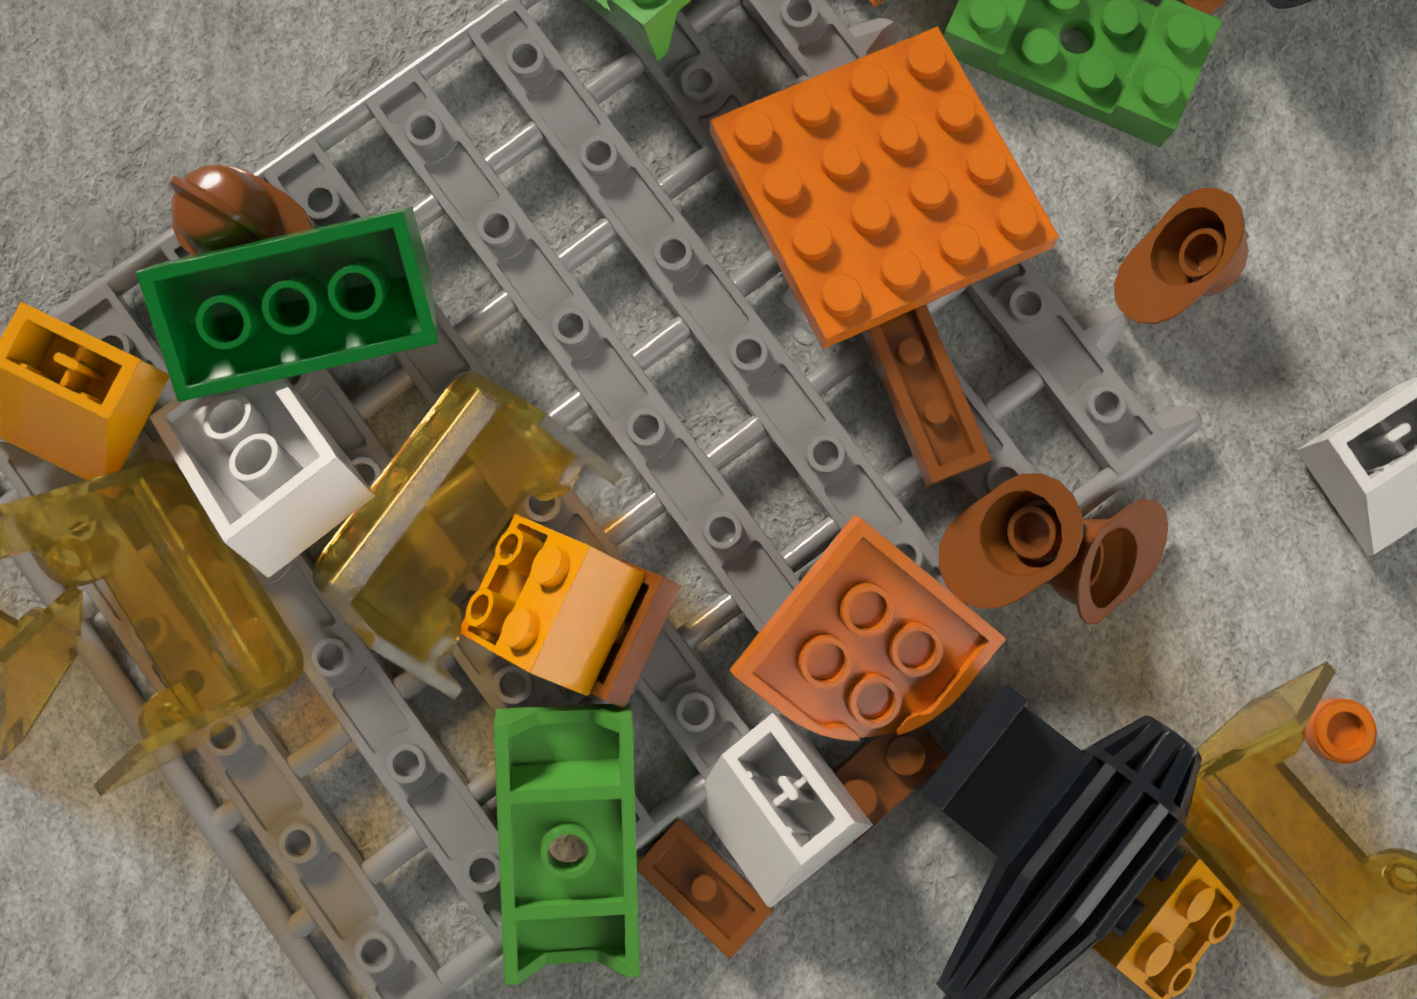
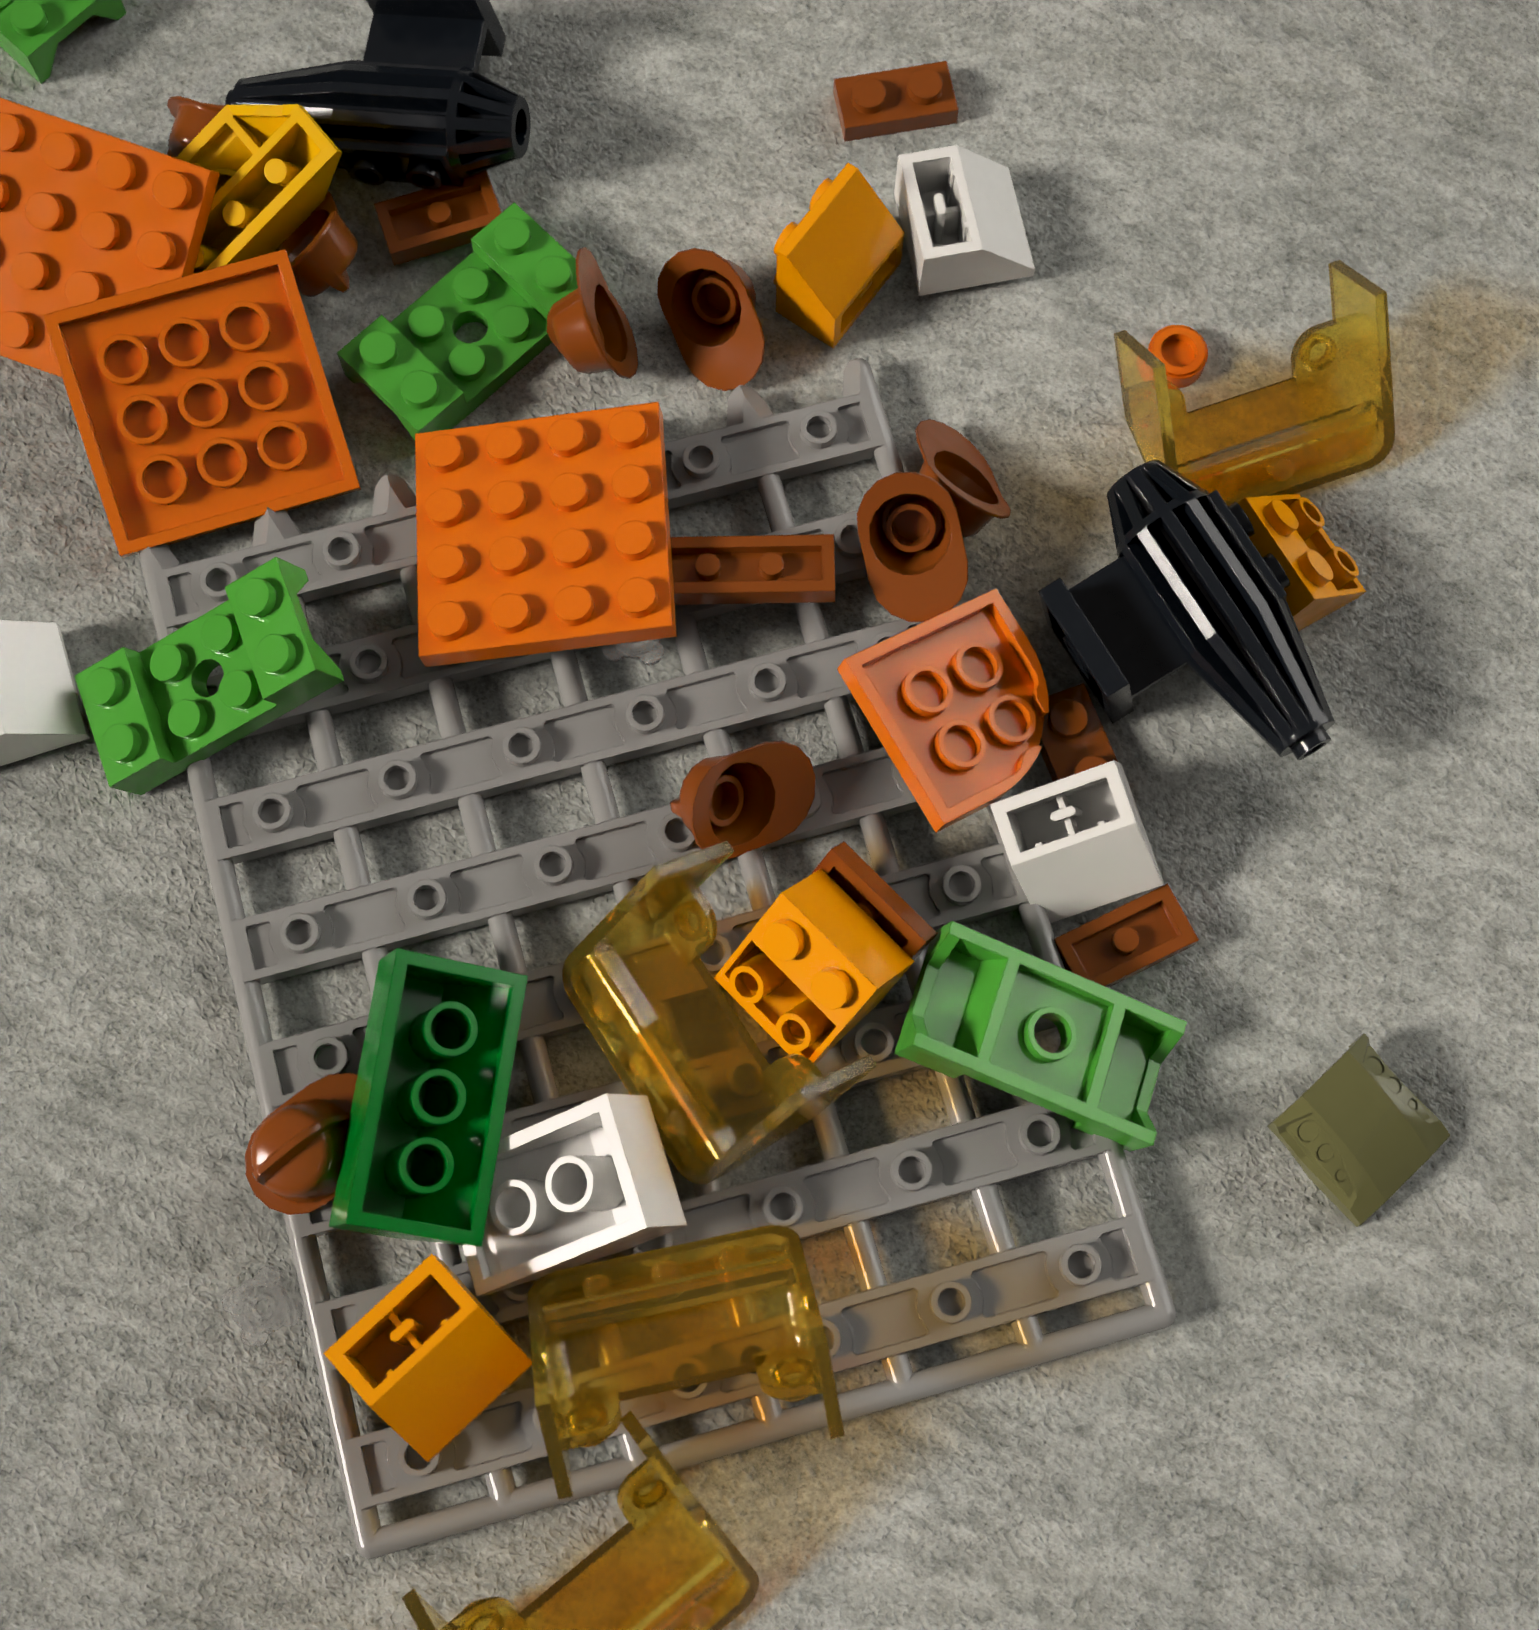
camera: 70 degrees left, 10 degrees down
none -> dark orange piece [547,247,638,379]
none -> dark orange piece [670,741,816,860]
none -> light orange slope [773,162,904,348]

